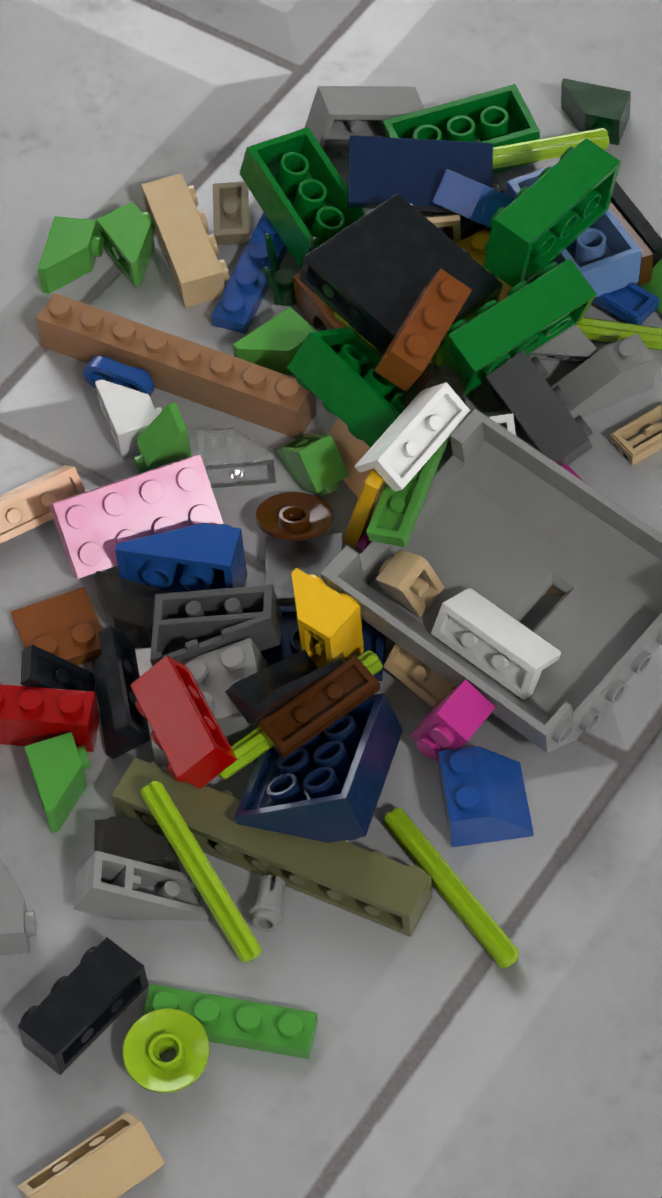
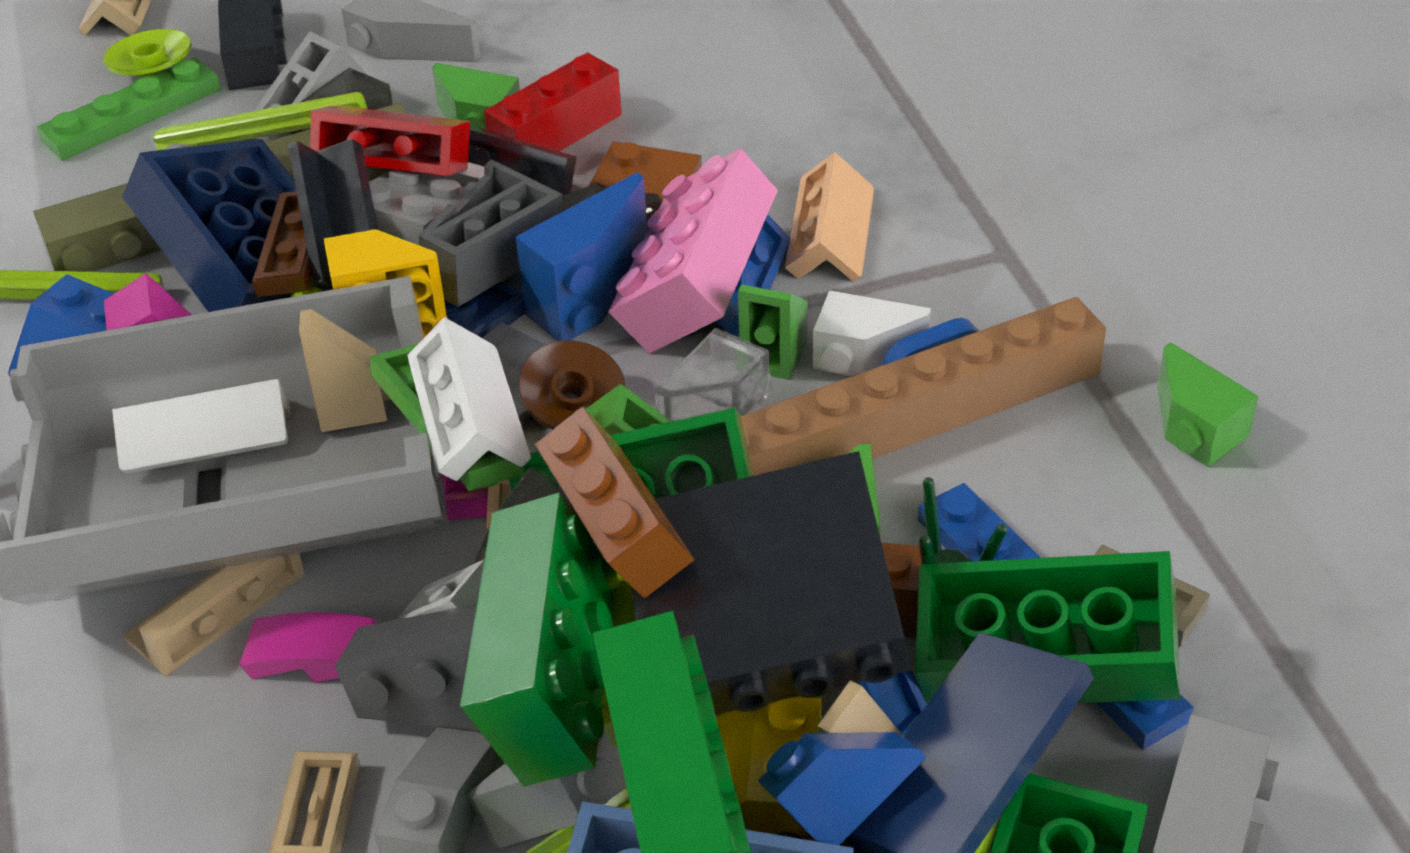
camera: 125 degrees right, 10 degrees down
black slope [20,644,95,692] -> none
bright green slope [96,202,155,287] -> none
tan brick [141,173,229,308] -> none

